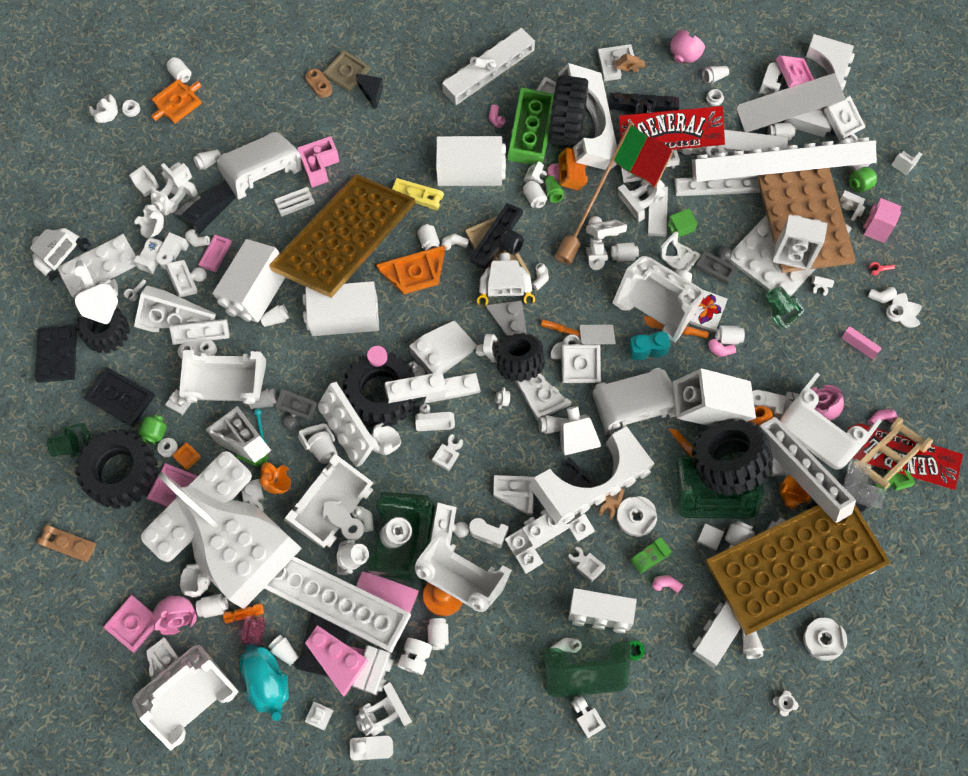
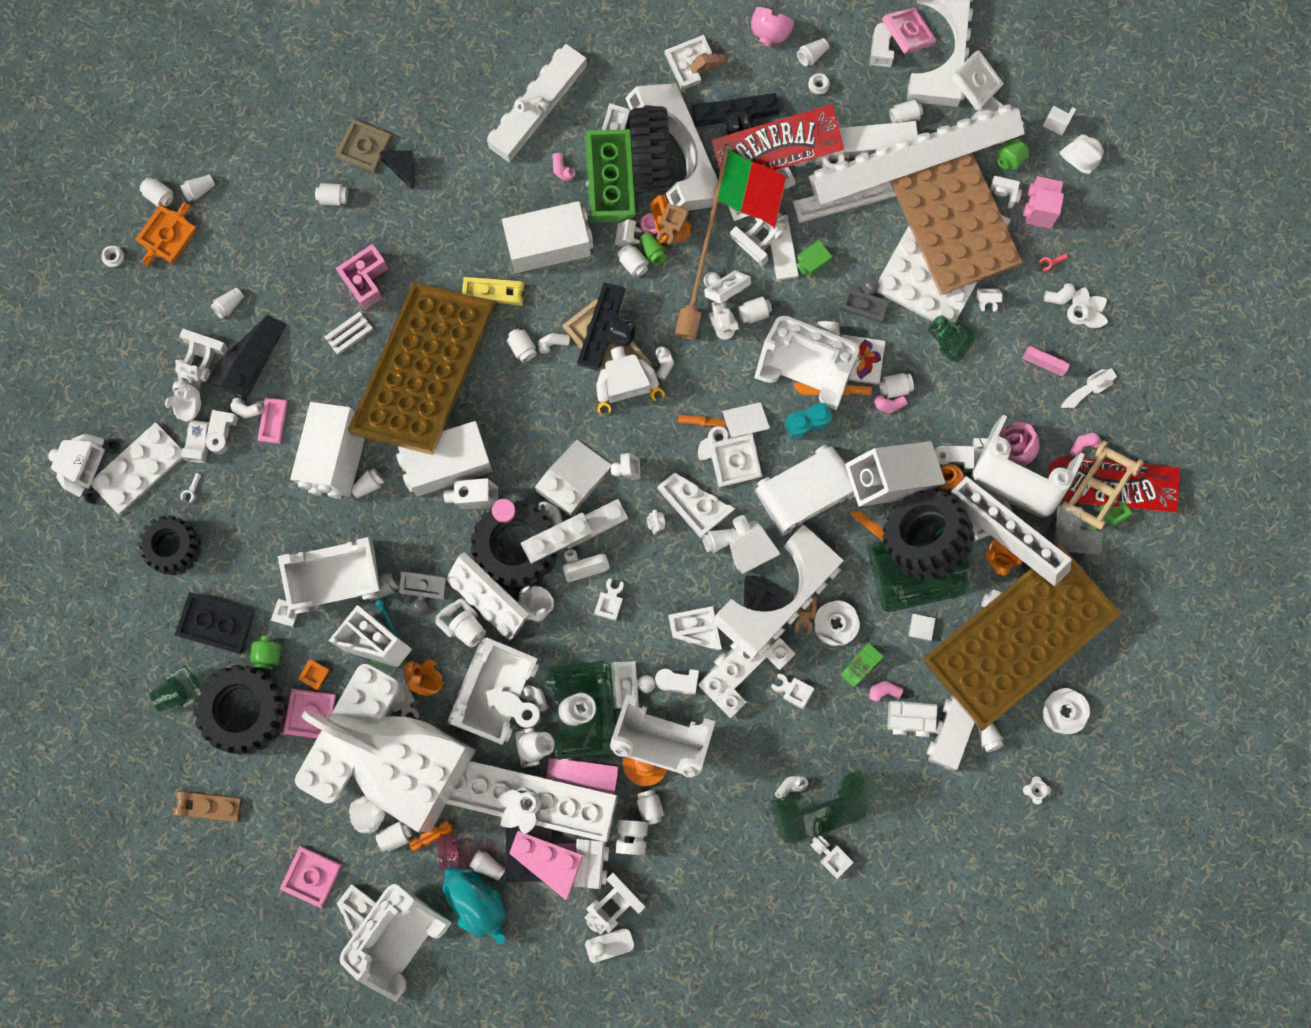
camera: 15 degrees left, 10 degrees up
black plate [35,326,77,383] -> none
white plate [74,260,118,324] -> none
white hair [89,94,118,123] -> none
white panel [129,165,159,197] -> none
white wedge [134,286,216,332] -> none
bright pink cylinder [153,595,197,635] -> none
white plate [158,438,178,457] -> none
white panel [161,162,192,187] -> none
white plate [166,260,207,297] -> none
white tile [169,319,230,345] -> none
white plate [178,339,217,359] -> none
white windscreen [217,132,302,200] -> none
medium nougat plate [305,69,332,98] -> none
white tile [305,702,333,731] -> none
orange wing [376,246,445,295] -> none
light grey wing [486,301,527,336] -> none
black tyre [495,333,545,382] -> none
white brick [568,588,637,633] -> none
green bush [625,641,645,661] -> none
white piece [660,231,701,272] -> none
white head [725,521,755,548] -> none
white sticker [737,73,846,132] -> none
white brick [772,215,828,270] -> none
none -> white cone [180,175,215,201]
none -> white brick [315,183,348,206]
none -> white torso [444,479,498,509]
none -> white plate [497,790,541,834]
none -> medium nougat plate [657,203,689,246]
none -> white brick [887,701,937,737]
none -> white piece [1060,133,1104,174]
none -> white piece [1061,368,1117,408]

